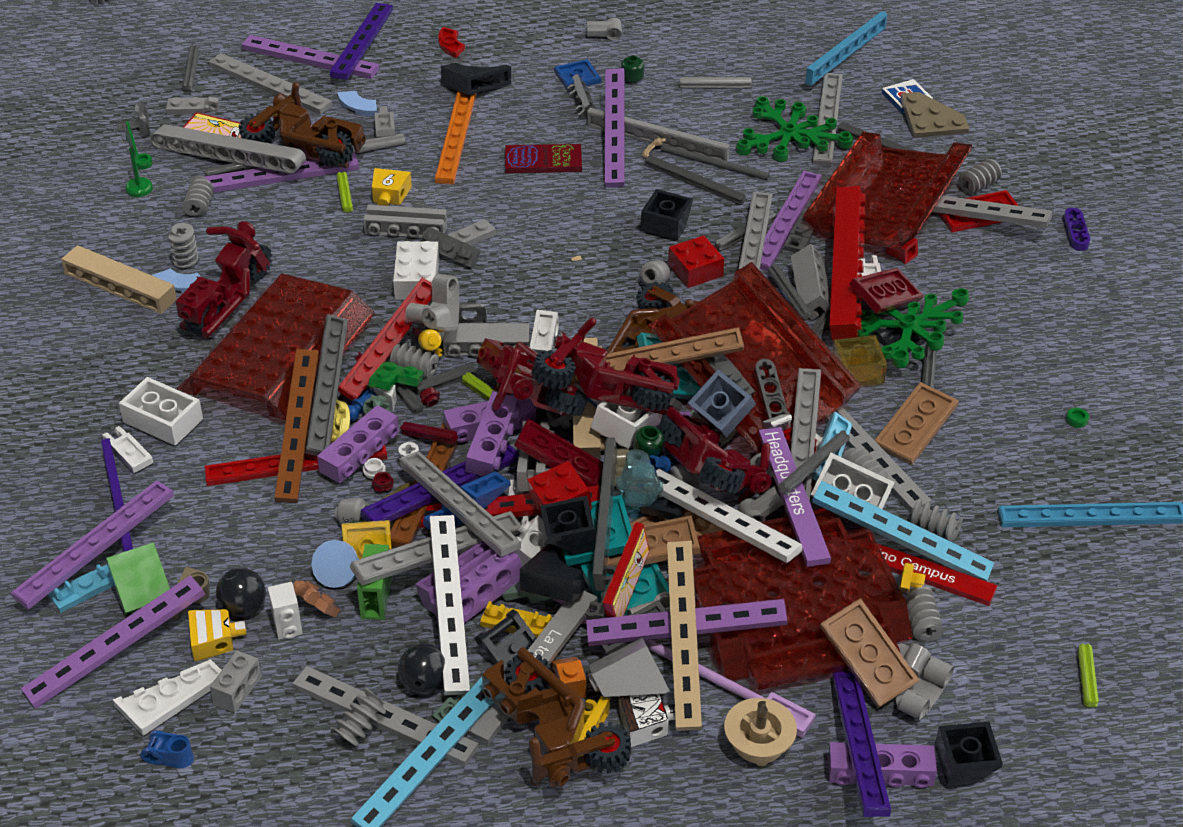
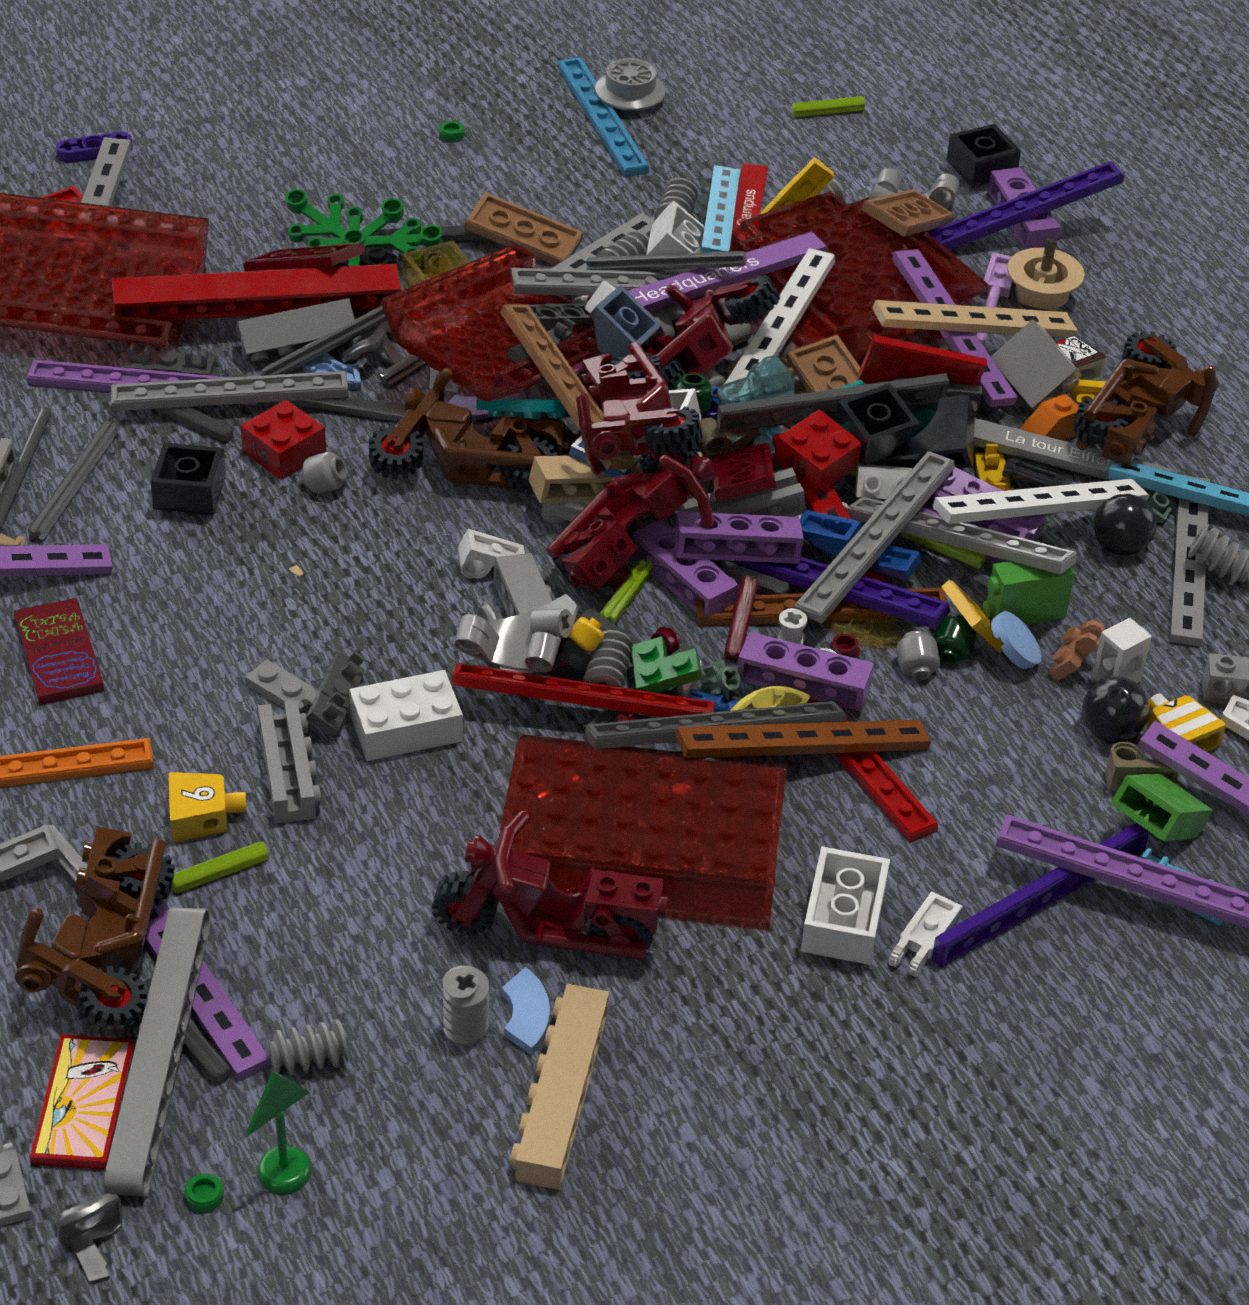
camera: 110 degrees left, 0 degrees up
none -> light grey wheel [595,58,666,110]

